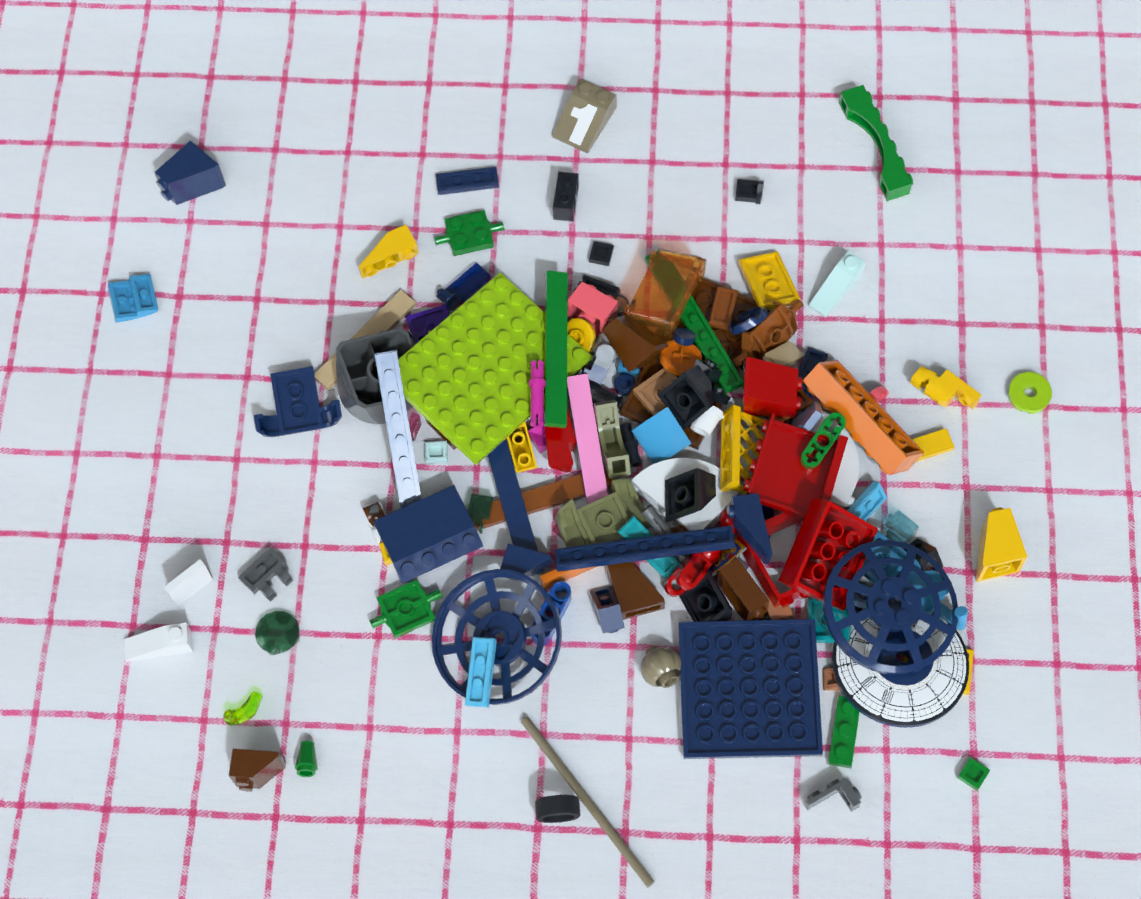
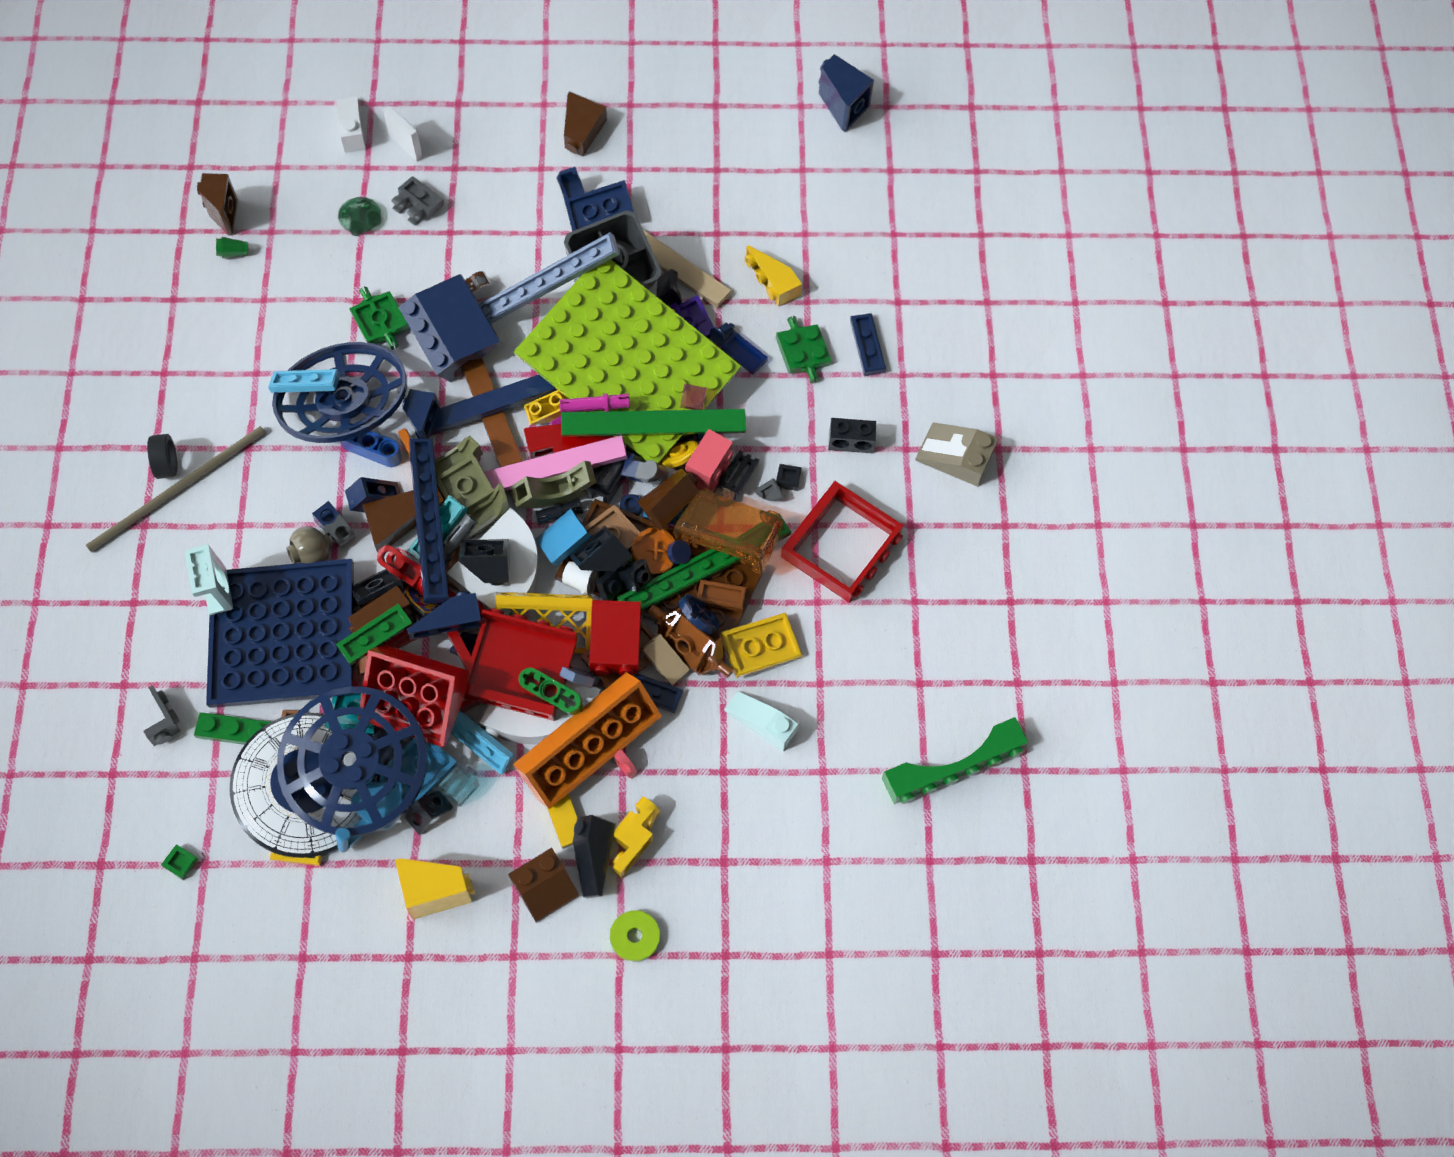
camera: 80 degrees right, 0 degrees up
dark azure slope [107,274,158,323] -> none
clear neon green arm [223,692,263,726] -> none
clear green plate [468,493,494,534] -> none
black tile [735,179,764,204] -> none
none -> light aqua panel [184,544,233,615]
none -> leg [312,501,356,548]
none -> green plate [336,604,412,666]
none -> reddish brown slope [508,847,579,923]
none -> reddish brown slope [564,91,607,156]
none -> black slope [573,815,615,898]
none -> tile [680,384,707,410]
none -> dark grey tile [754,478,786,501]
none -> red window [781,481,903,602]

